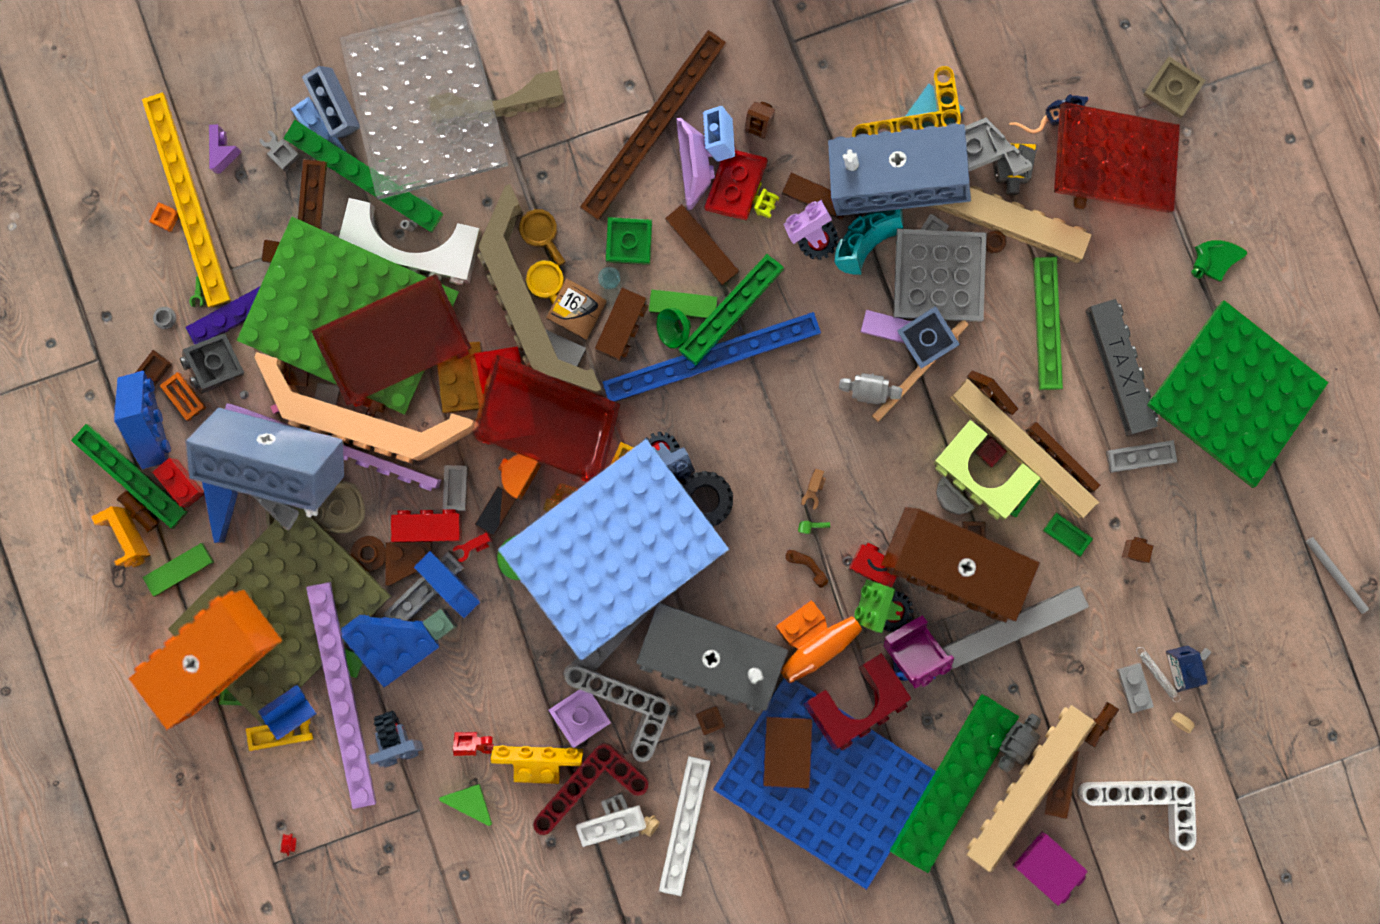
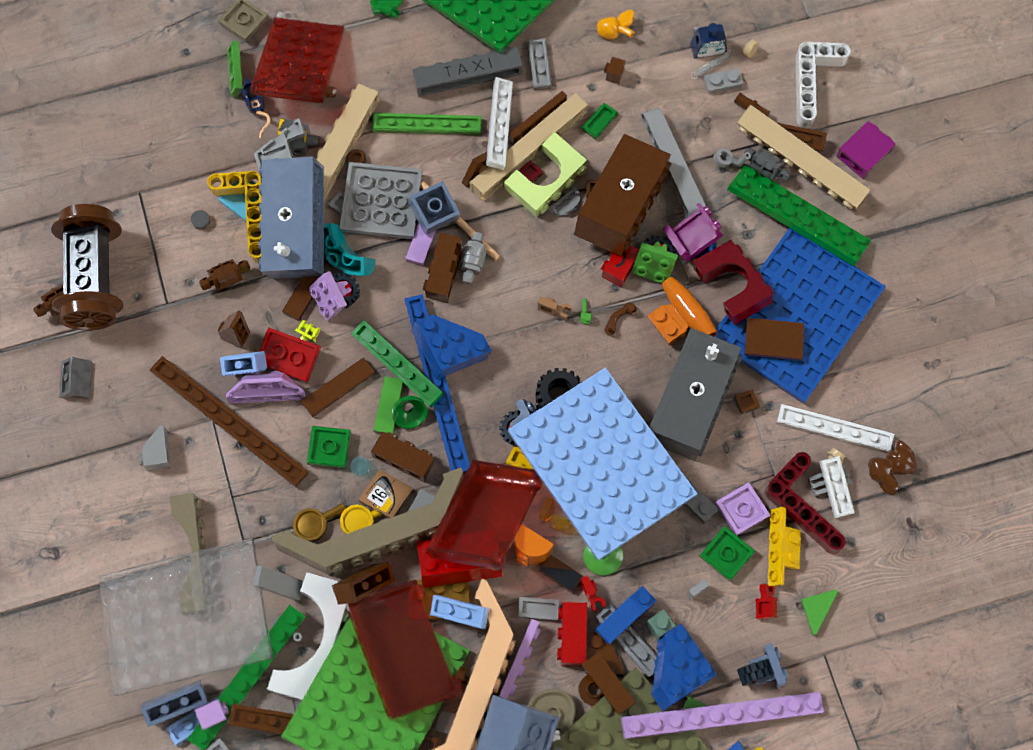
camera: 85 degrees left, 15 degrees down
light grey beam [563,664,670,762] -> none
none -> light grey slope [139,425,171,471]
none -> dark grey tile [191,210,210,230]
none -> lavender brick [195,699,229,730]
none -> reddish brown piece [199,259,251,291]
none -> bright green tile [227,41,243,98]
none -> light grey tile [253,566,304,601]
none -> reddish brown brick [332,562,395,605]
none -> blue brick [411,314,492,379]
none -> reddish brown wedge [423,233,462,303]
none -> light blue tile [430,595,489,629]
none -> white tile [486,77,513,170]
none -> reddish brown tile [582,652,636,716]
none -> light orange piece [597,10,634,40]
none -> light grey tile [687,580,709,600]
none -> green plate [699,526,755,582]
none -> light grey plate [713,148,751,168]
none -> reddish brown animal [868,440,917,495]

